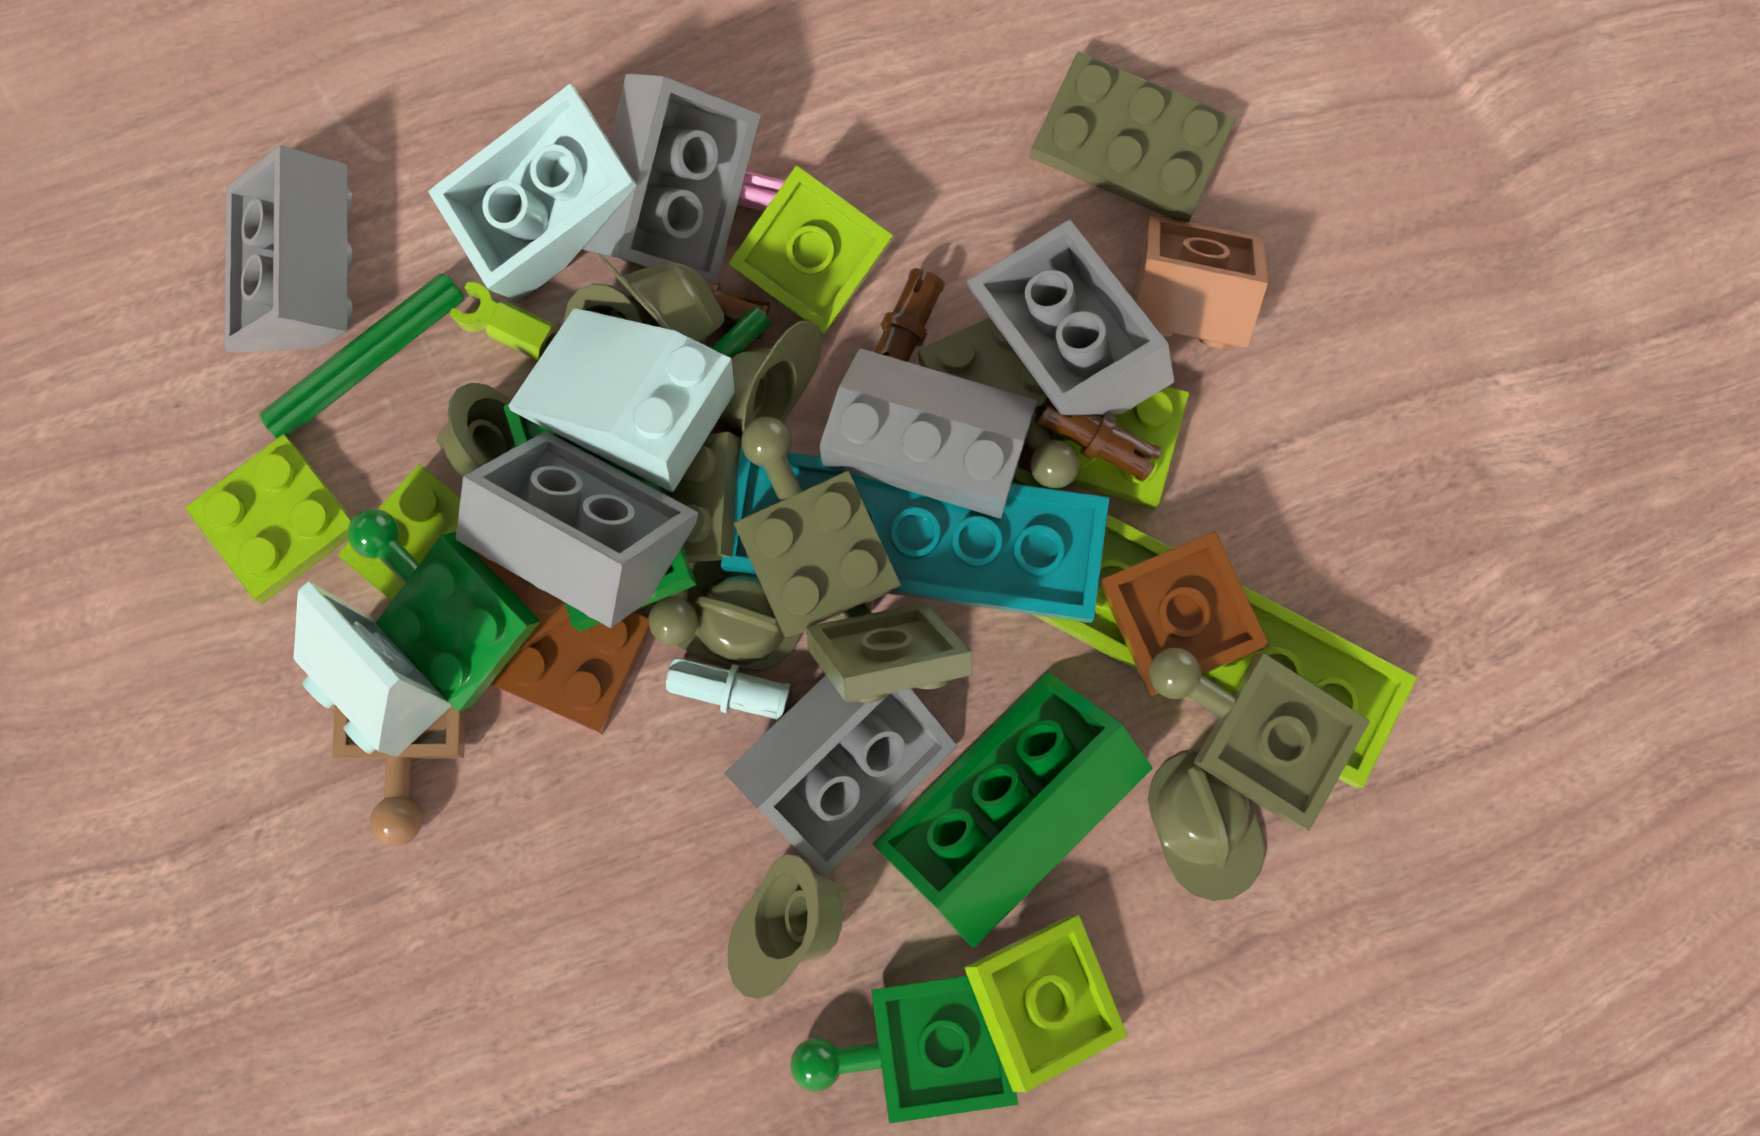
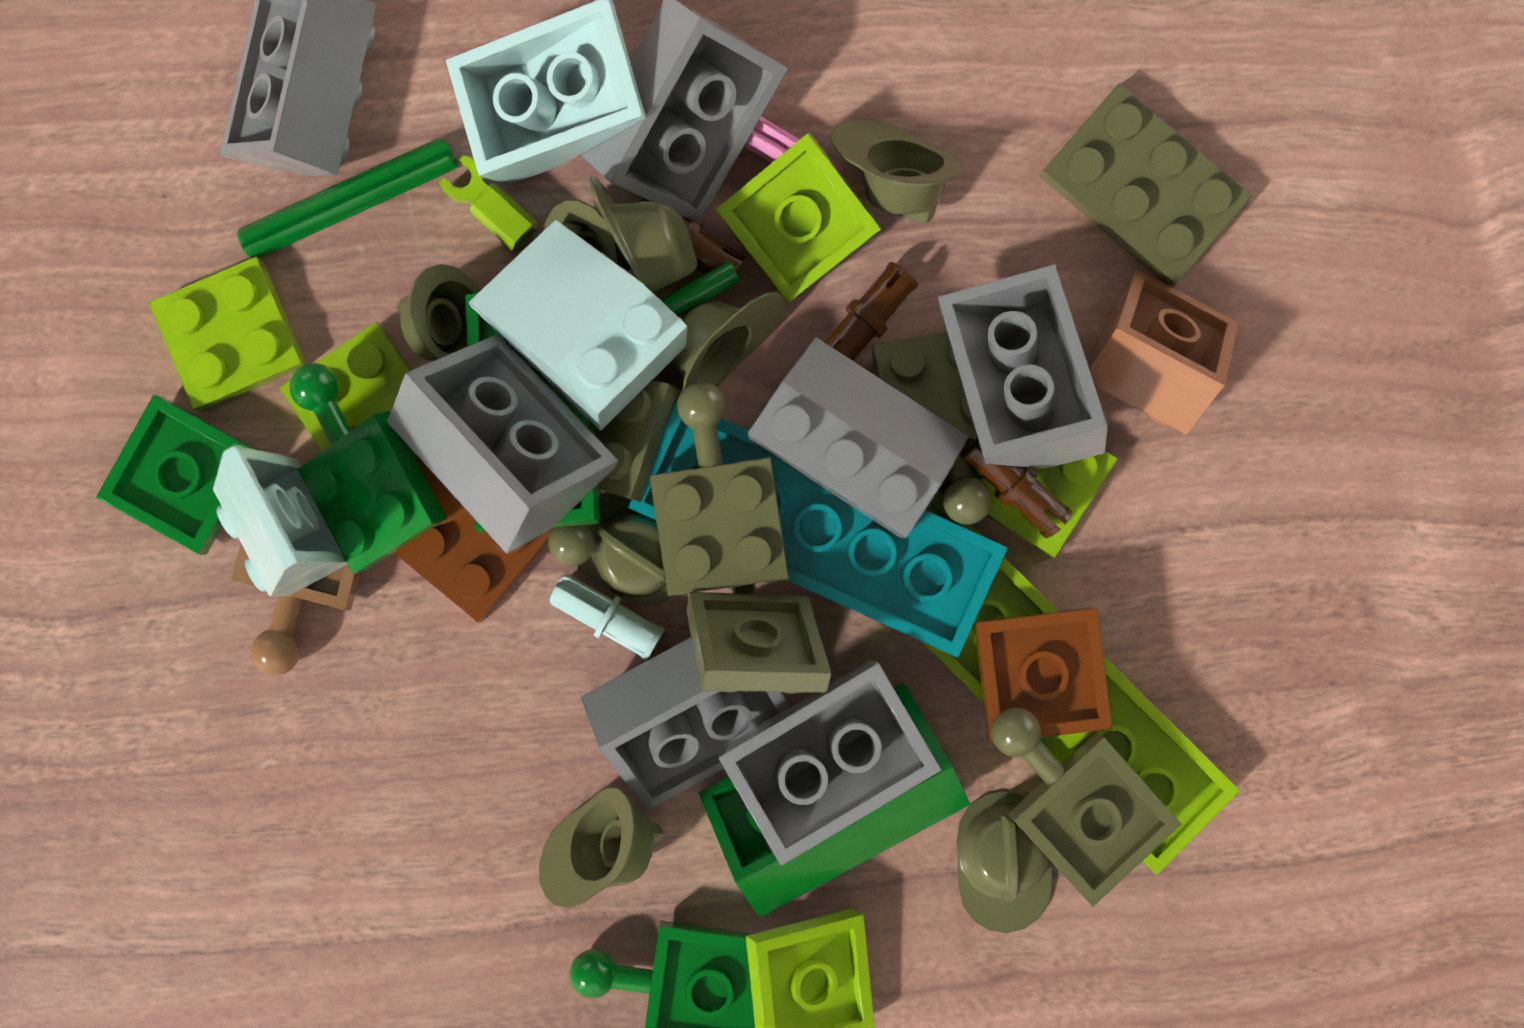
camera: 20 degrees right, 10 degrees up
none -> green plate [96,394,258,555]
none -> light grey slope [718,660,941,866]
none -> olive piece [831,120,962,224]

